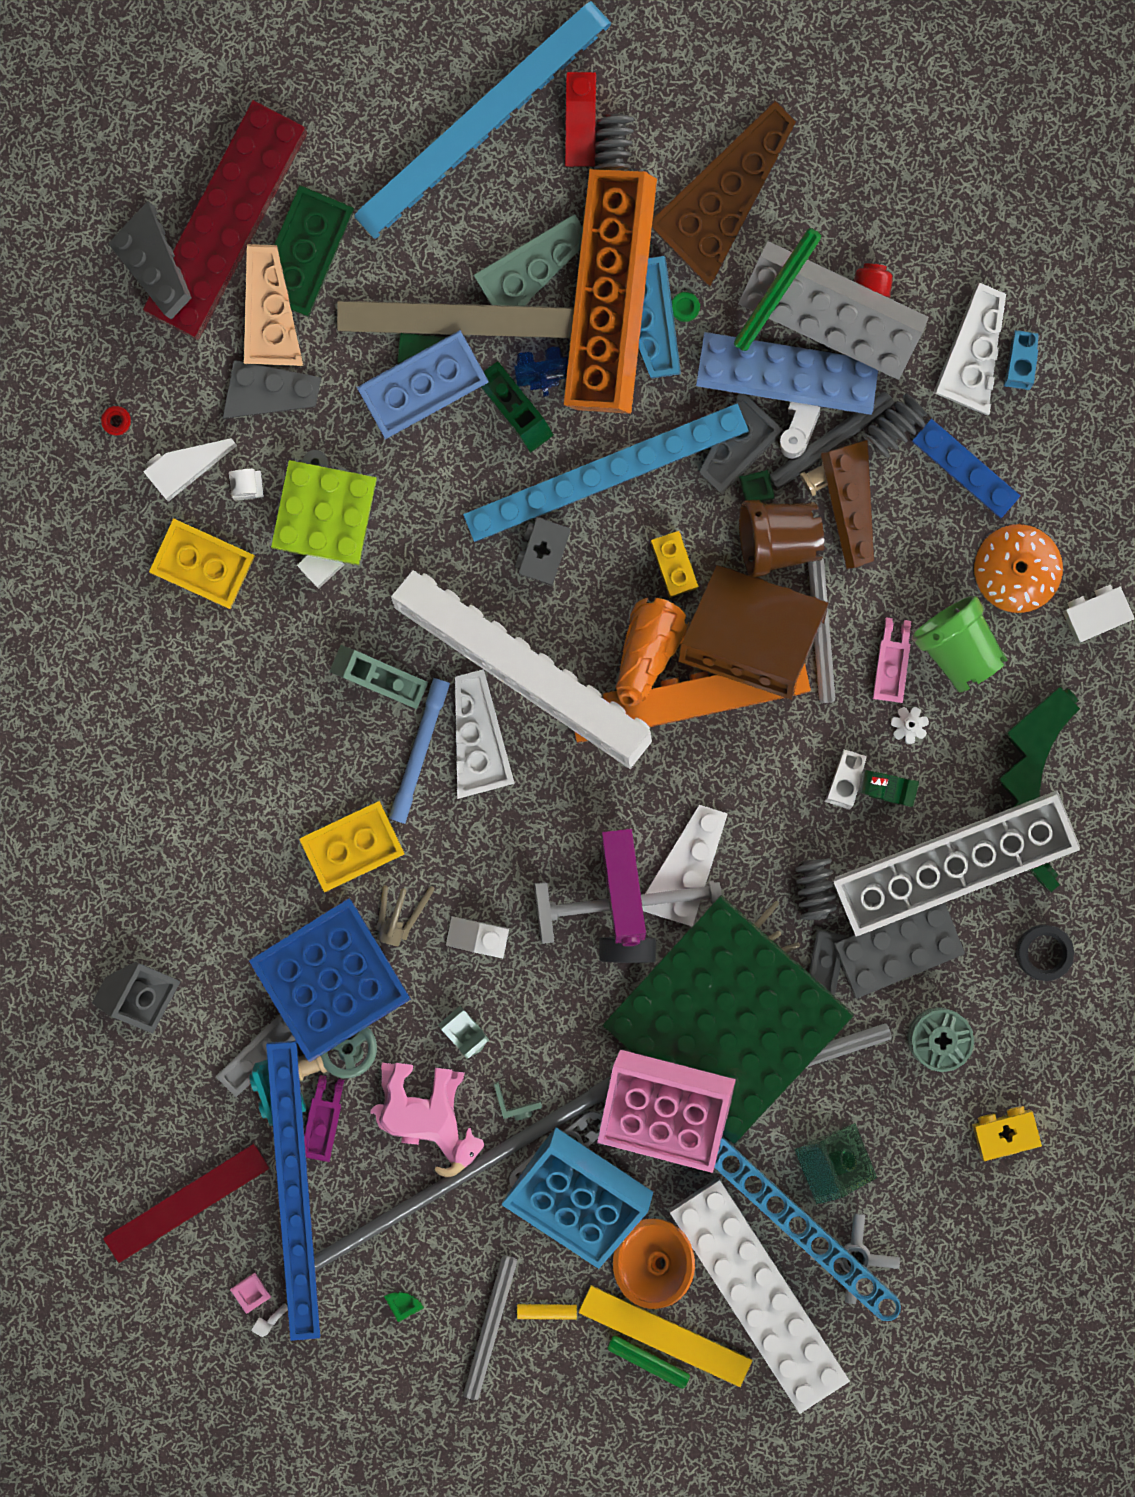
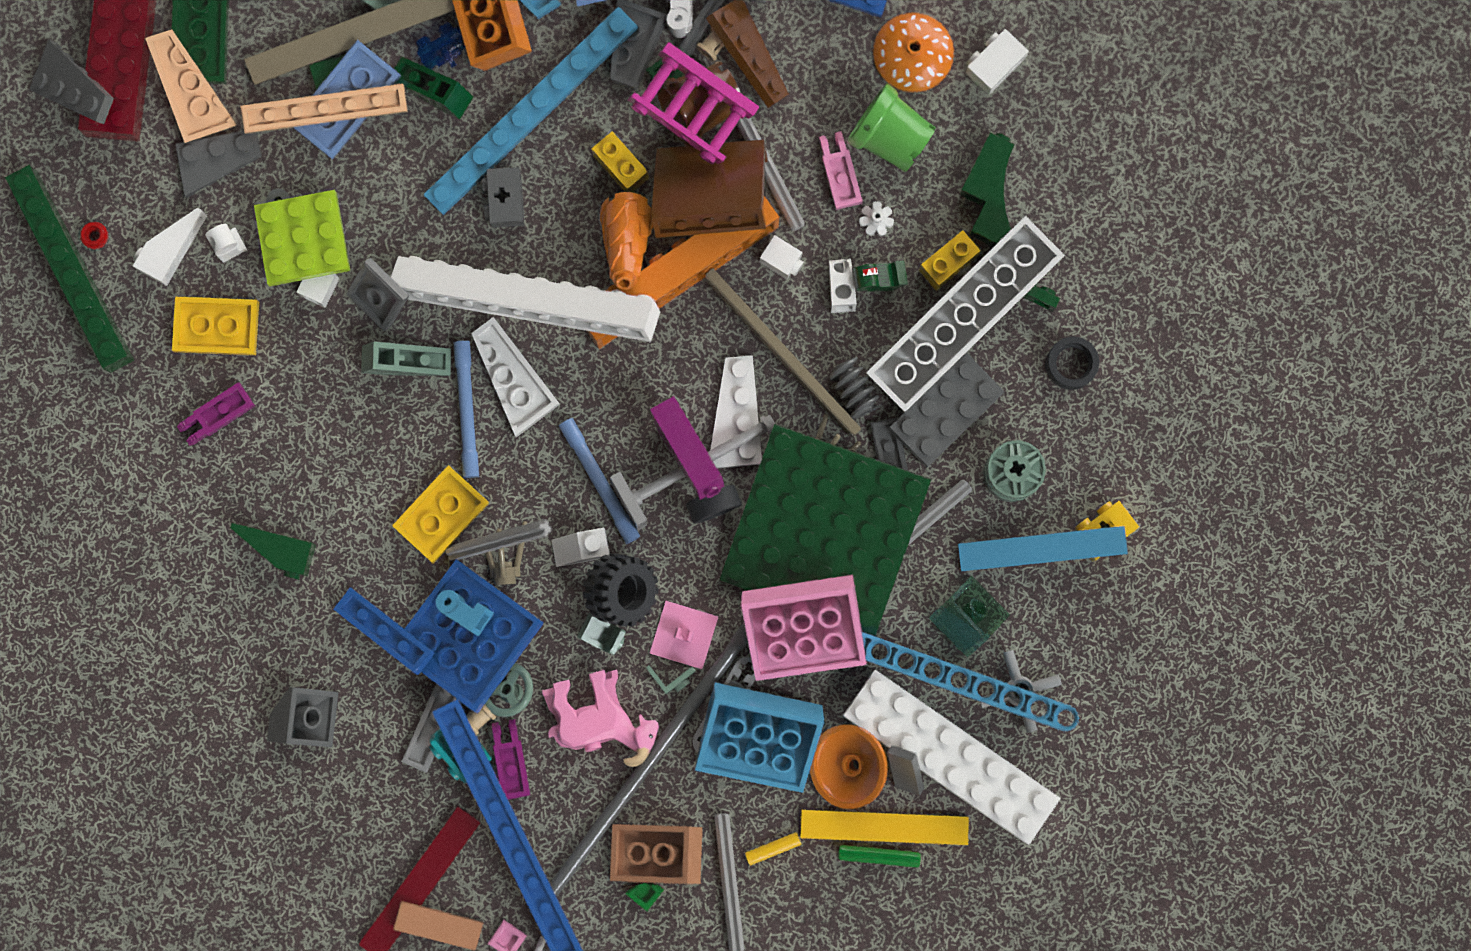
camera: 20 degrees left, 5 degrees down
none -> dark green brick [5,165,135,373]
none -> magenta hinge [177,382,255,446]
none -> dark green slope [230,523,316,580]
none -> light nougat tile [241,84,408,134]
none -> blue plate [333,587,435,675]
none -> dark grey tile [346,258,409,332]
none -> nougat tile [394,901,483,951]
none -> dark azure leg [436,590,494,636]
none -> light grey axle [446,520,551,561]
none -> medium blue piece [559,418,640,545]
none -> black tyre [583,553,659,627]
none -> nougat slope [610,824,702,884]
none -> dark pink fence [628,42,759,164]
none -> bright pink piece [650,601,718,669]
none -> dark tan tile [706,268,862,438]
none -> white brick [760,235,804,279]
none -> dark grey tile [887,746,924,796]
none -> yellow brick [919,230,980,291]
none -> dark azure tile [958,526,1128,571]

